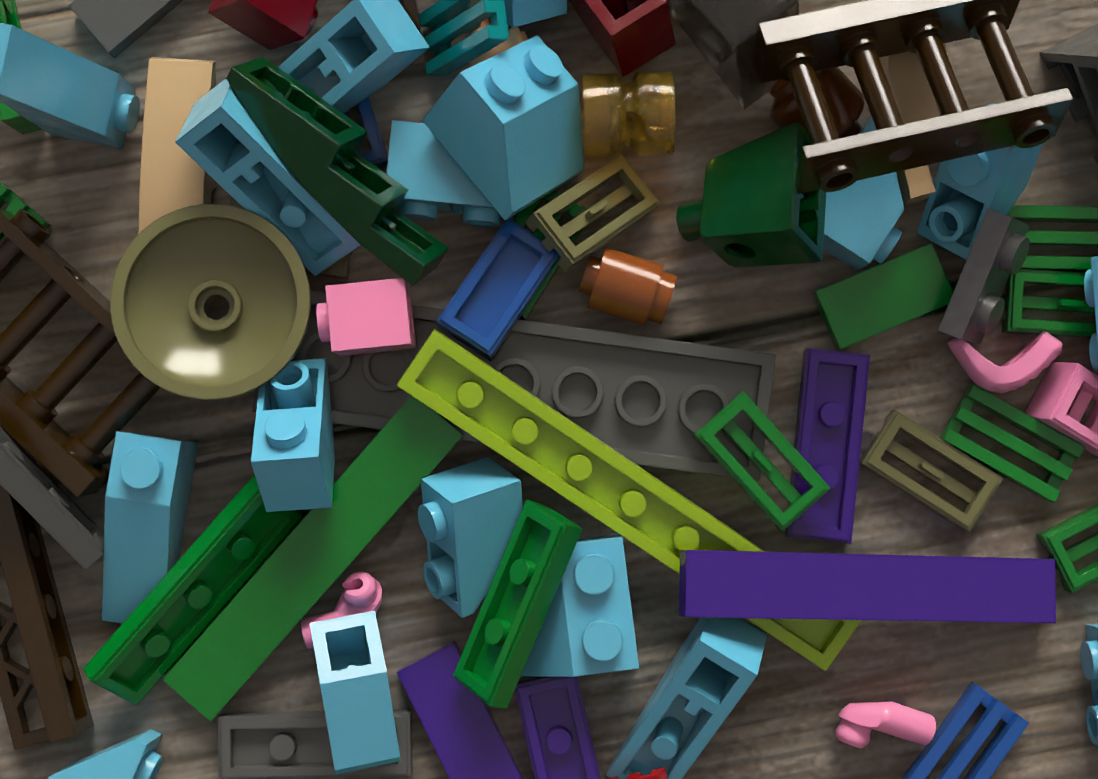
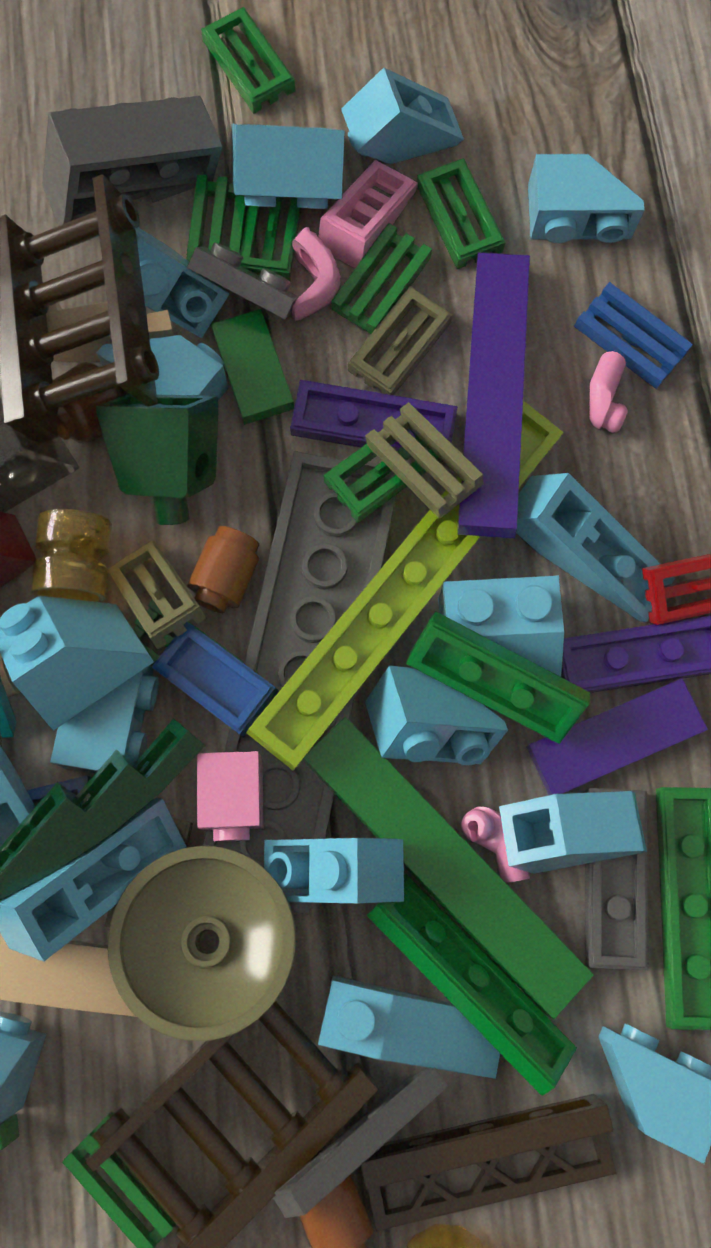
camera: 90 degrees left, 10 degrees down
none -> olive tile [365,402,484,519]

